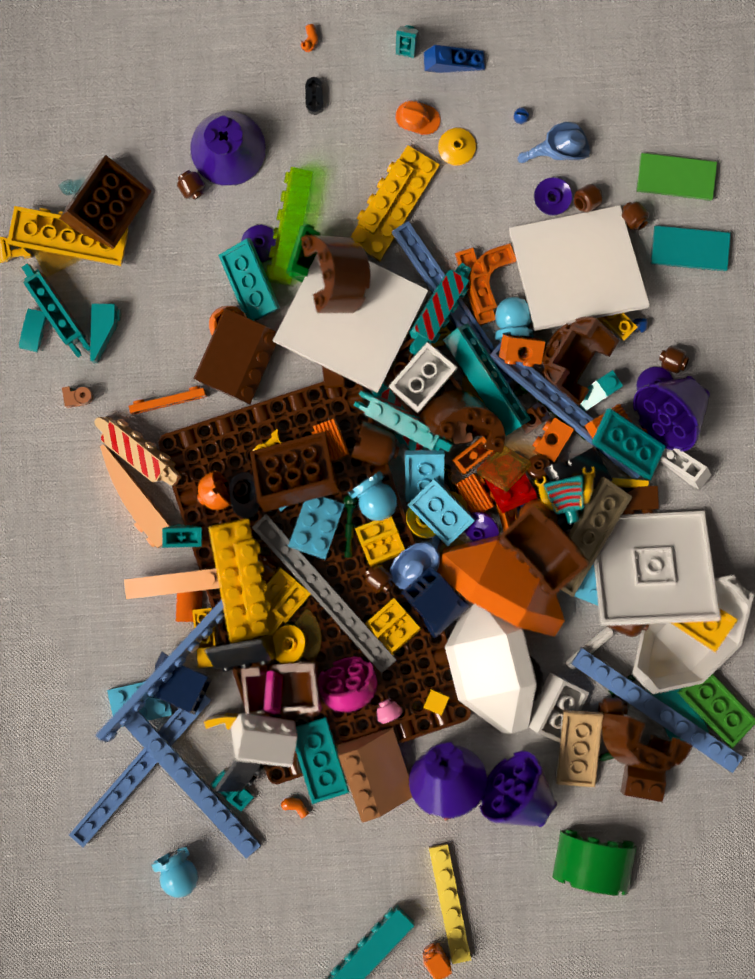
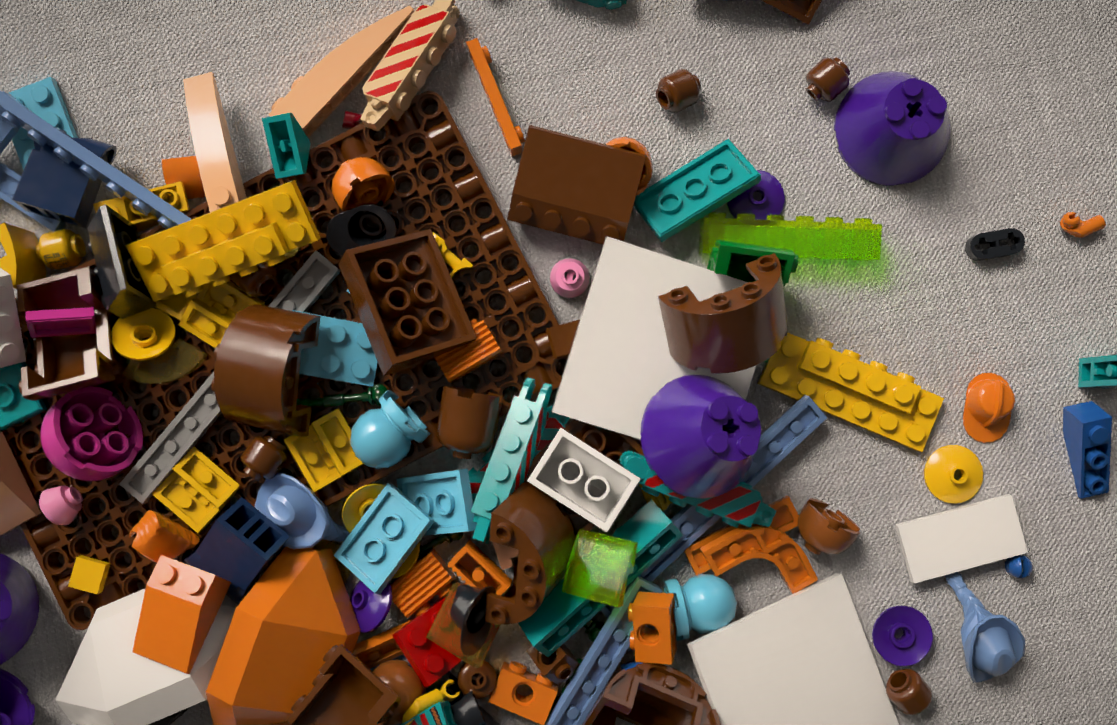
camera: 75 degrees right, 0 degrees up
none -> yellow head [35,229,86,270]
none -> orange hair [129,510,200,563]
none -> orange slope [132,555,231,674]
none -> reddish brown cylinder [211,304,321,437]
none -> dark red hand [342,110,362,129]
none -> black piece [450,584,496,656]
none -> bright pink cone [550,258,590,298]
none -> clear neon green slope [562,529,638,608]
none -> dark purple cone [640,375,761,499]
none -> reddish brown head [656,69,701,113]
none -> dark orange cylinder [798,498,860,555]
none -> white tile [895,494,1028,583]

